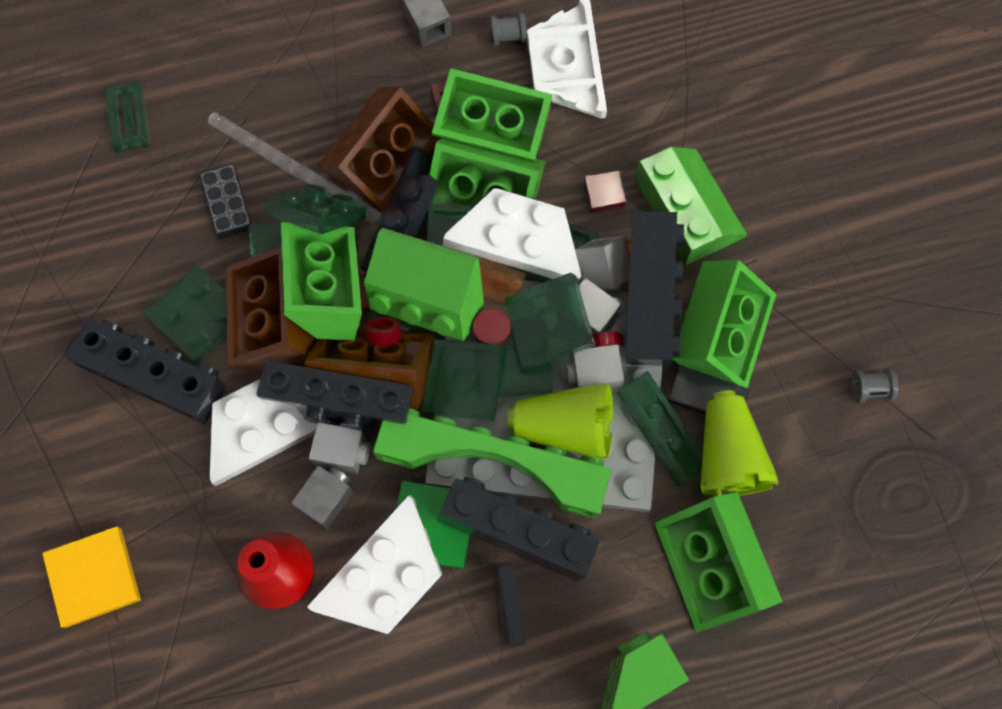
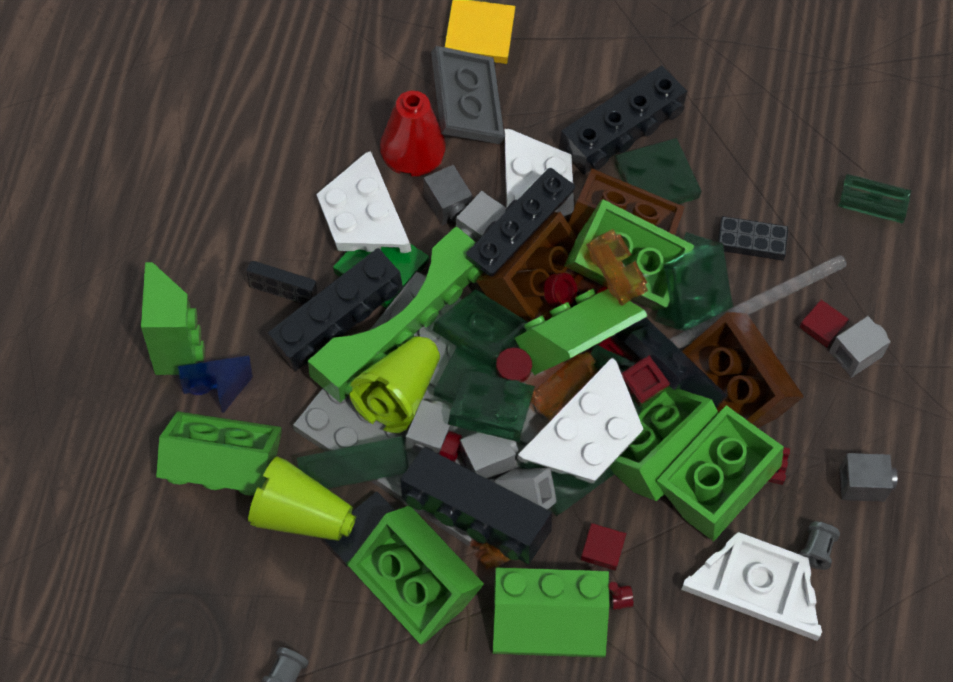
camera: 115 degrees right, 10 degrees down
none -> clear blue slope [178,355,253,413]
none -> dark grey tile [431,46,505,144]
none -> clear orange hinge [586,229,648,306]
none -> dark red hand [609,582,634,610]
none -> dark red tile [621,355,670,406]
none -> dark red tile [799,299,849,348]
none -> light grey brick [829,316,891,378]

